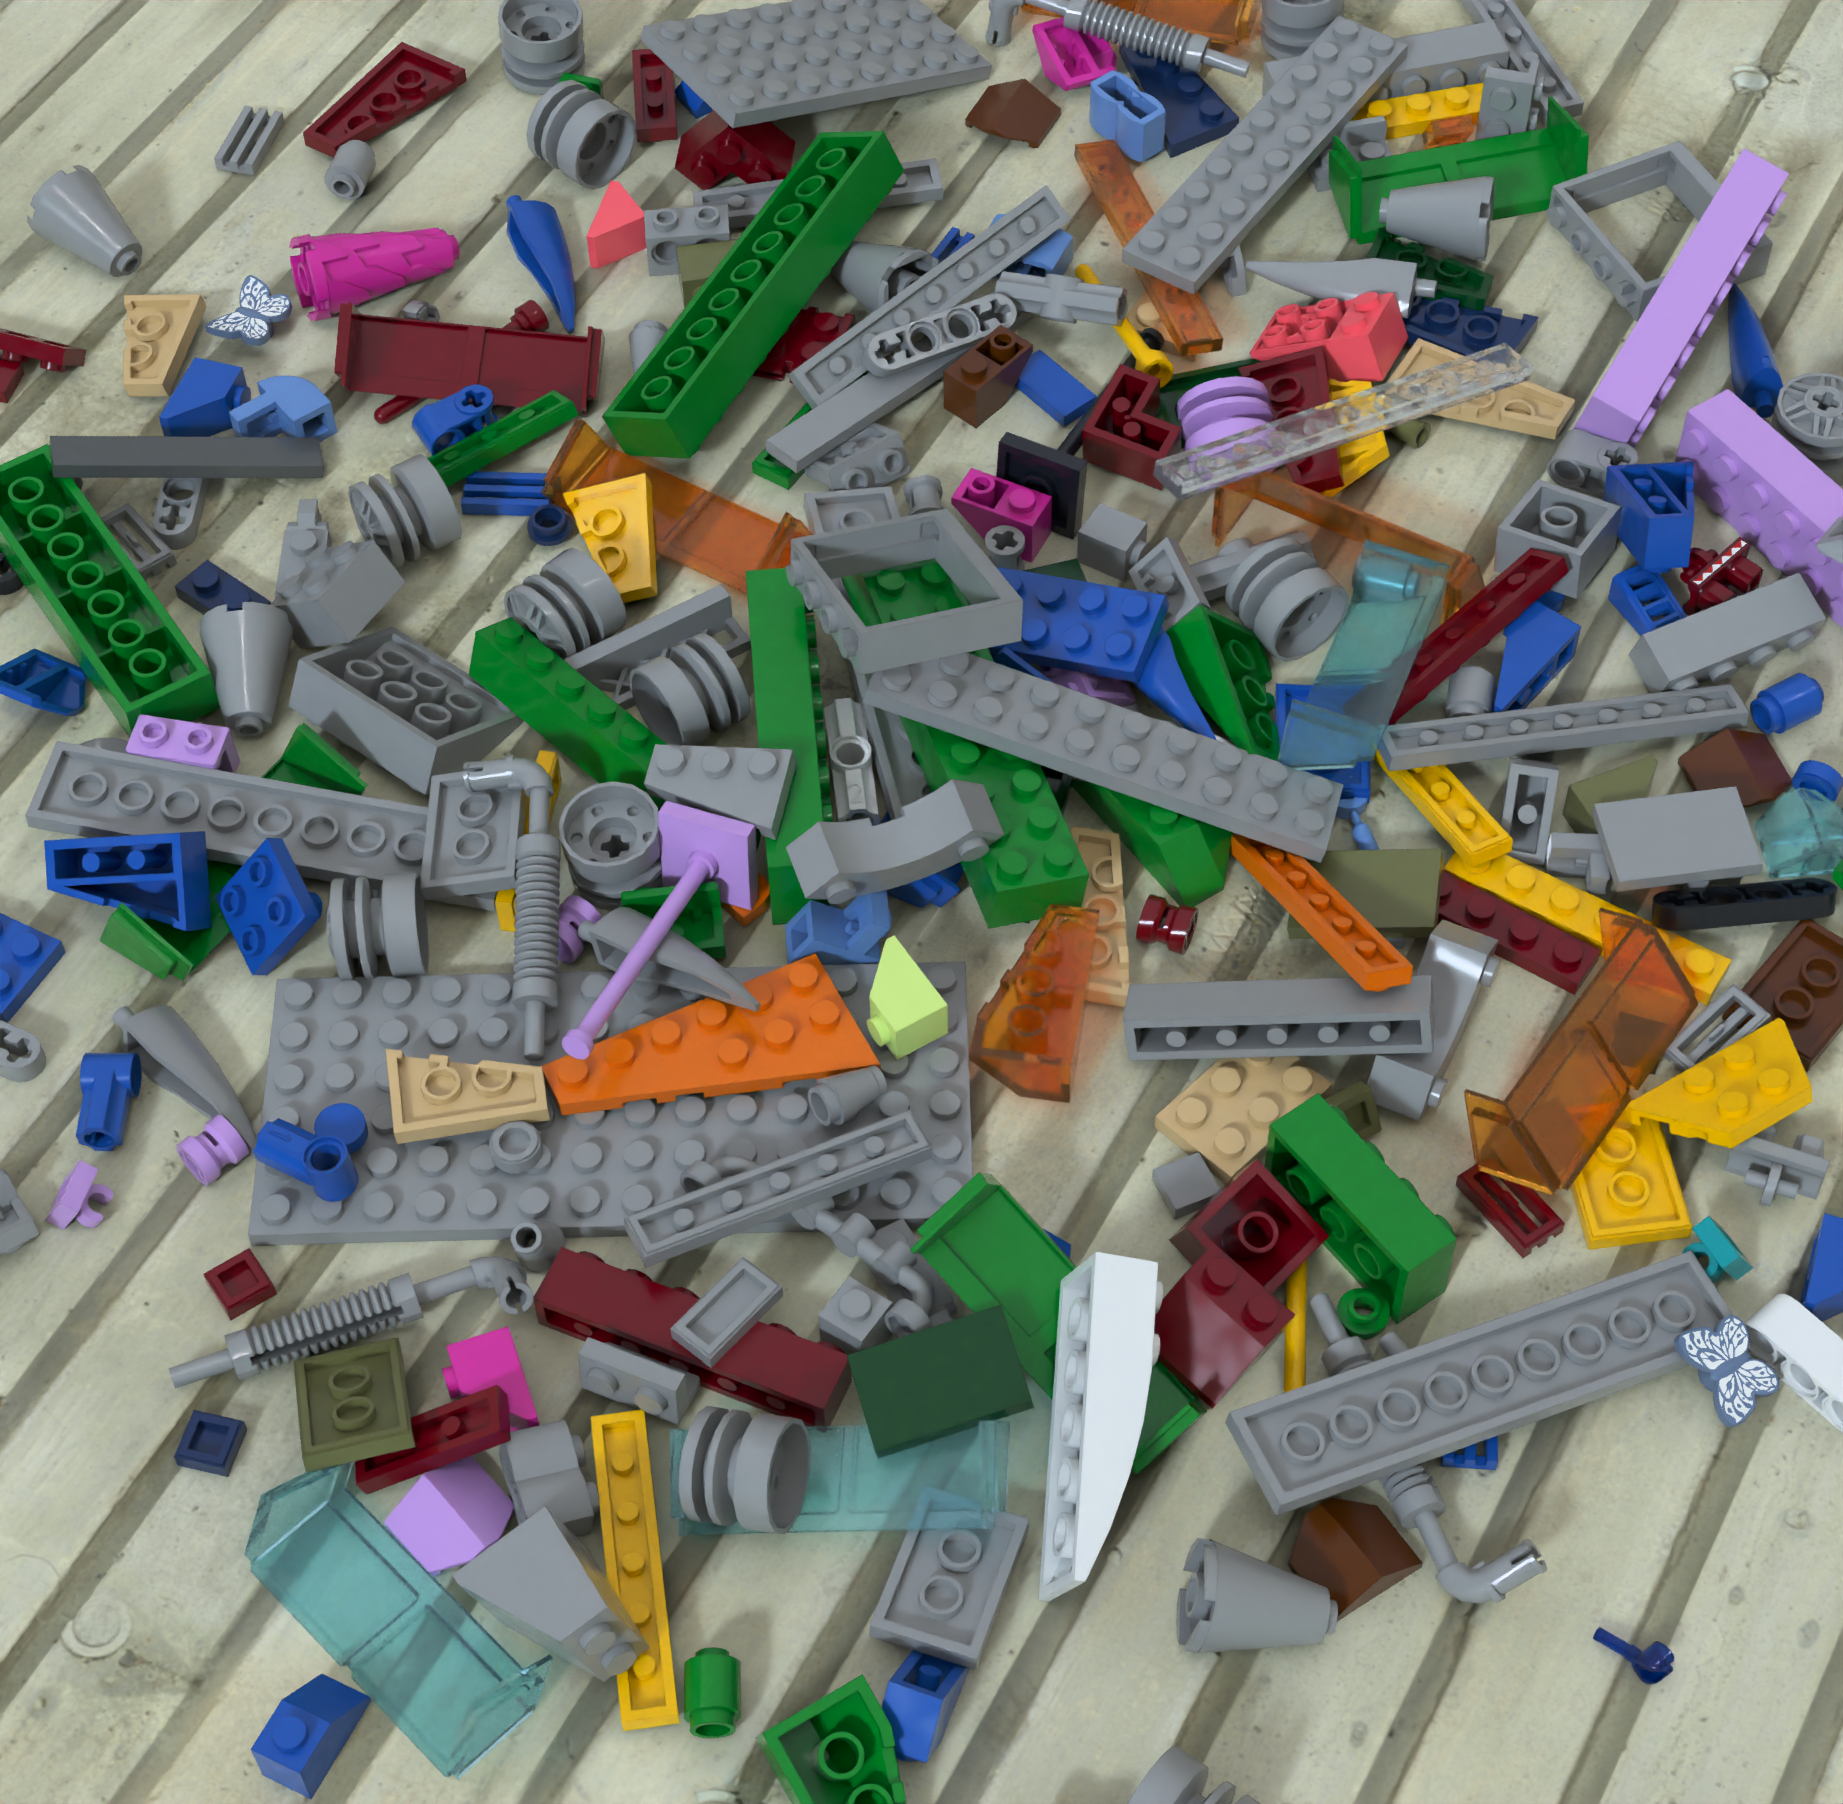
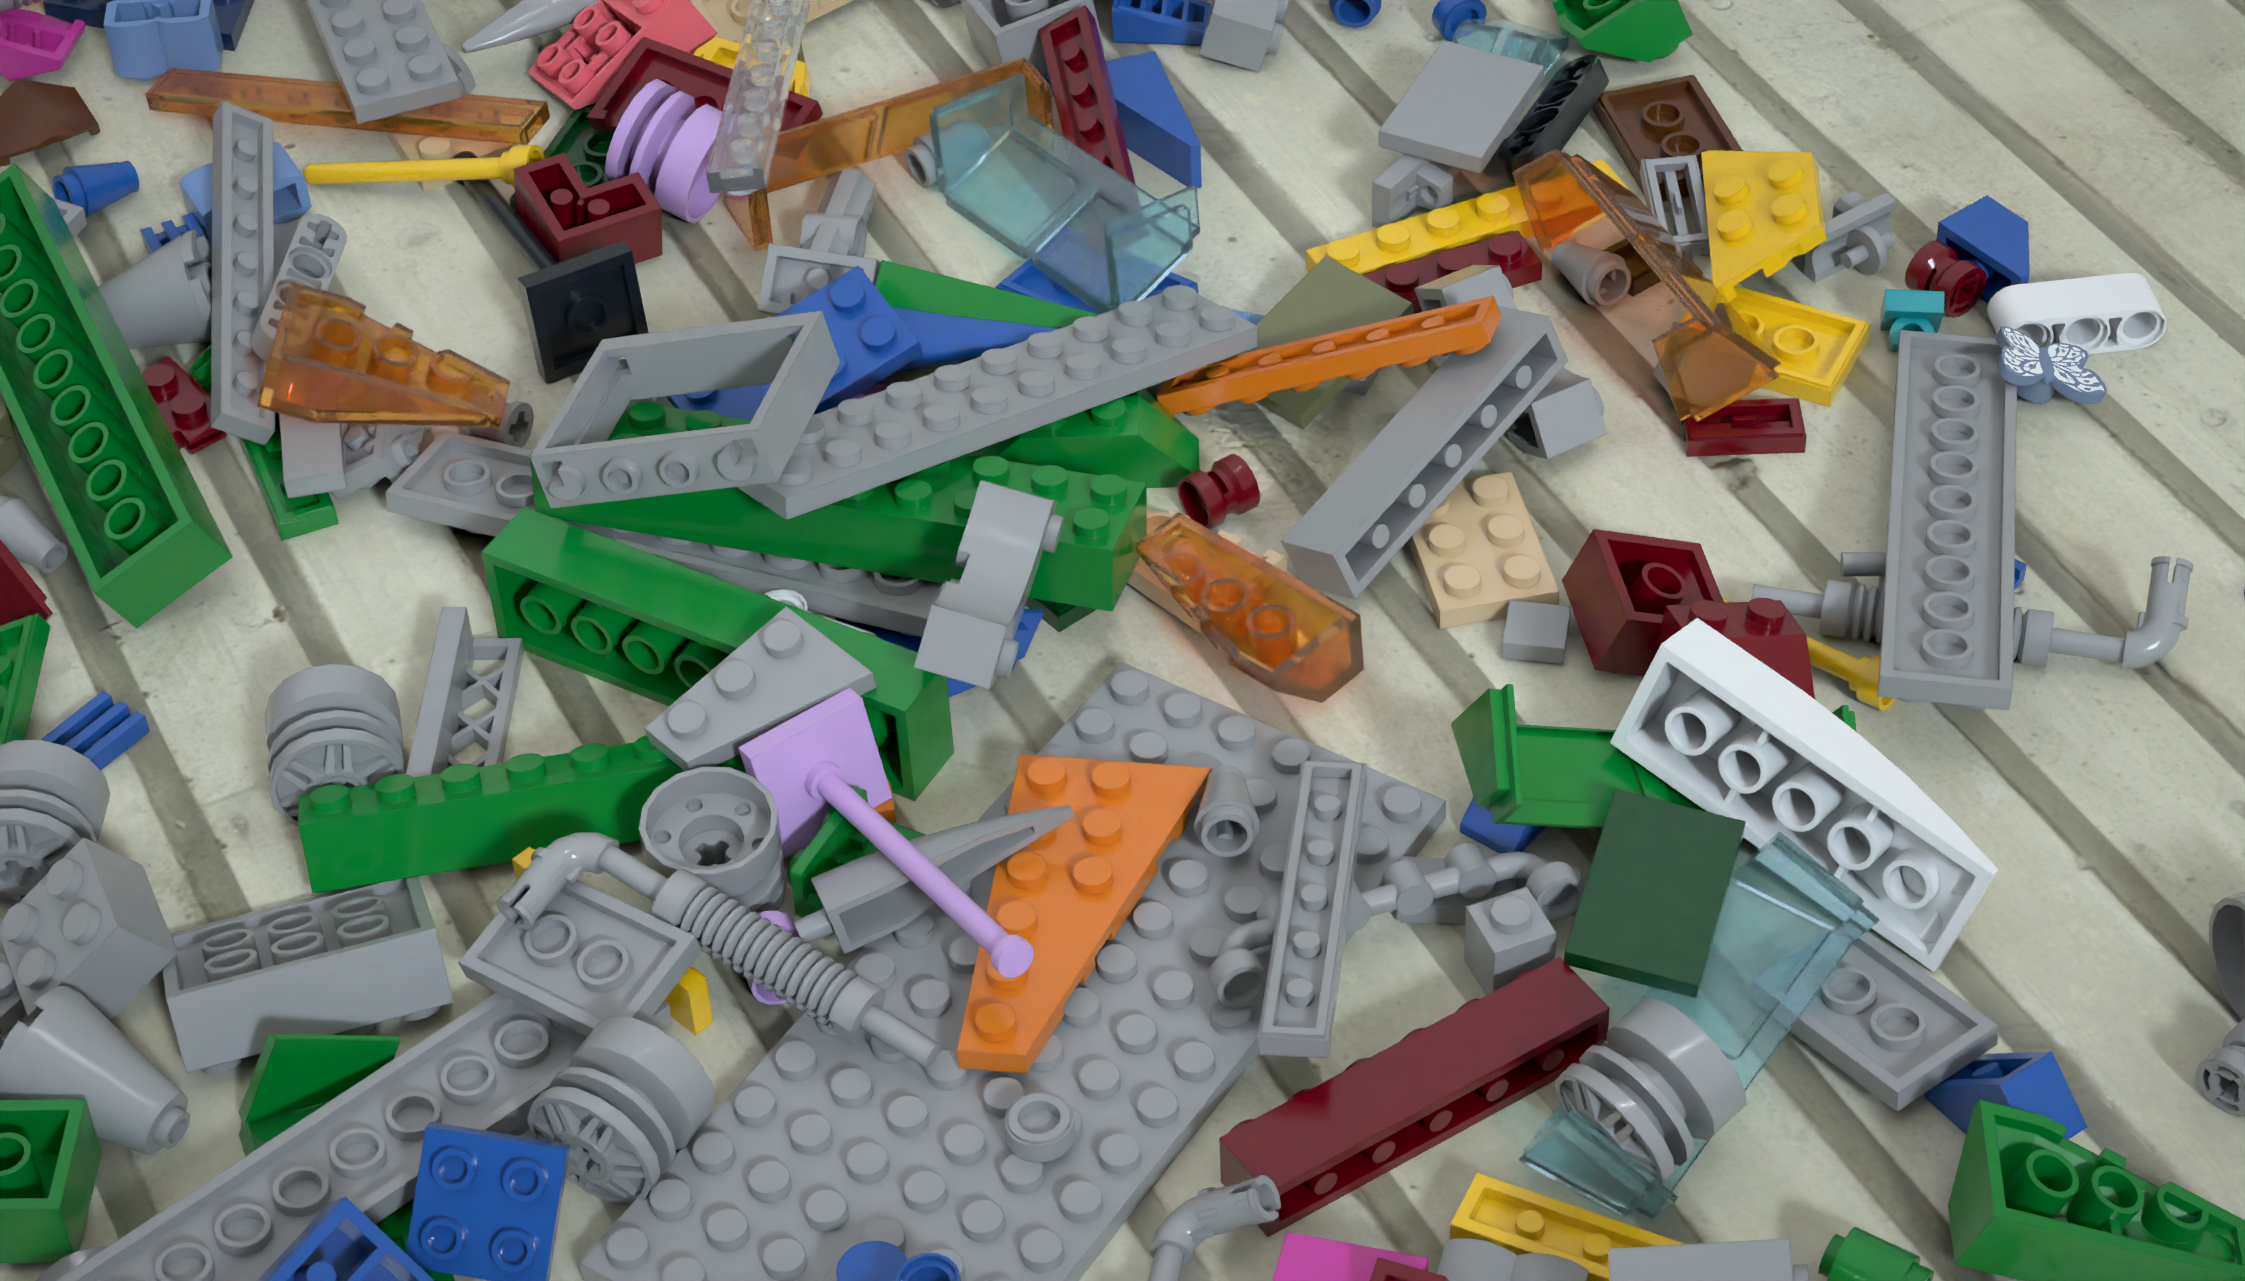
camera: 55 degrees left, 10 degrees down
lavender bracket [126,714,240,773] -> none
tan wing [386,1049,550,1144] -> none
light grey cone [511,1219,565,1271] -> none
dark blue plate [527,504,572,546] -> none
clear orange piece [541,419,813,594] -> none
yellow wing [562,473,658,603] -> none
light grey bracket [578,1337,700,1425] -> none
light grey wheel [629,632,751,746] -> none
light grey tile [670,1257,783,1368] -> none
medium blue brick [785,890,892,965] -> none
yellowish green slope [867,935,948,1060] -> none
reddish brown slope [943,325,1033,428] -> none
dark pink slope [951,468,1052,563] -> none
light grey piece [995,271,1128,327] -> none
blue tile [1015,350,1097,427] -> none
light grey brick [1077,503,1150,582] -> none
light grey cone [1176,1538,1338,1653] -> none
light grey wheel [1225,537,1349,662] -> none
green brick [1264,1093,1457,1324] -> none
reddish brown slope [1288,1498,1423,1621] -> none
olive tile [1325,1081,1382,1140] -> none
green plate [1336,1288,1390,1340] -> none
yellow tile [1370,741,1513,868] -> none
light grey plate [1374,684,1750,771] -> none
light grey brick [1445,666,1496,718] -> none
light grey slope [1500,757,1560,865] -> none
olive slope [1562,755,1658,834] -> none
reddish brown slope [1678,728,1792,807] -> none
none -> blue cone [52,160,139,218]
none -> clear orange wedge [257,281,510,427]
none -> dark red wheel [1905,240,1987,318]

